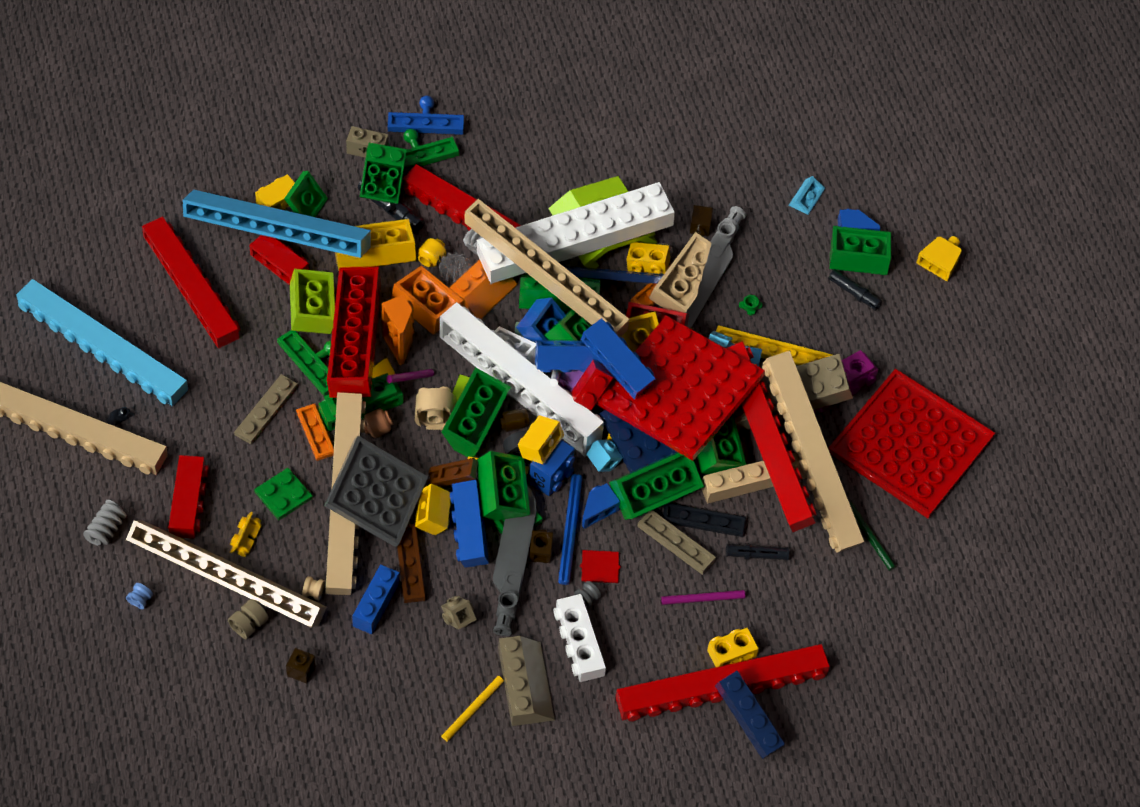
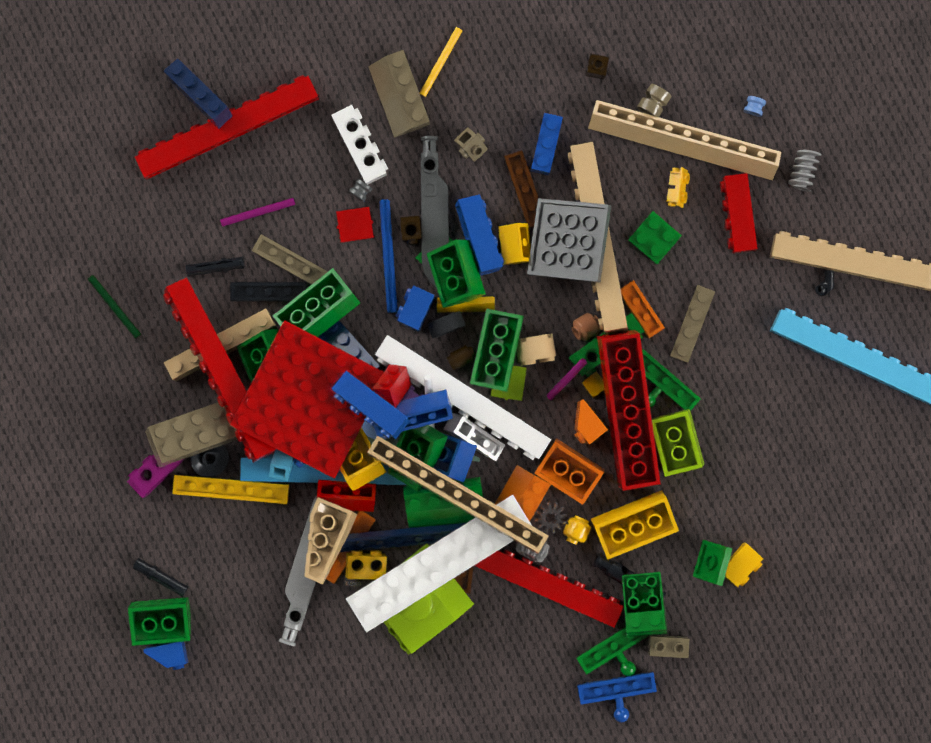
camera: 175 degrees right, 30 degrees up
red brick [142,216,241,349] -> none
dark azure brick [183,190,371,258] -> none
red brick [249,235,309,285] -> none
tan wheel [302,576,325,600] -> none
reddish brown plate [426,458,478,487] -> none
yellow brick [518,415,564,464] -> none
blue slope [582,483,620,529] -> none
medium azure brick [586,440,623,472] -> none
dark brown brick [689,205,713,237] -> none
yellow brick [707,628,758,667] -> none
green plate [739,295,762,315] -> none
tan brick [762,351,864,553] -> none
medium azure slope [789,176,826,215] -> none
red plate [828,369,995,518] -> none
yellow torso [916,236,962,281] -> none

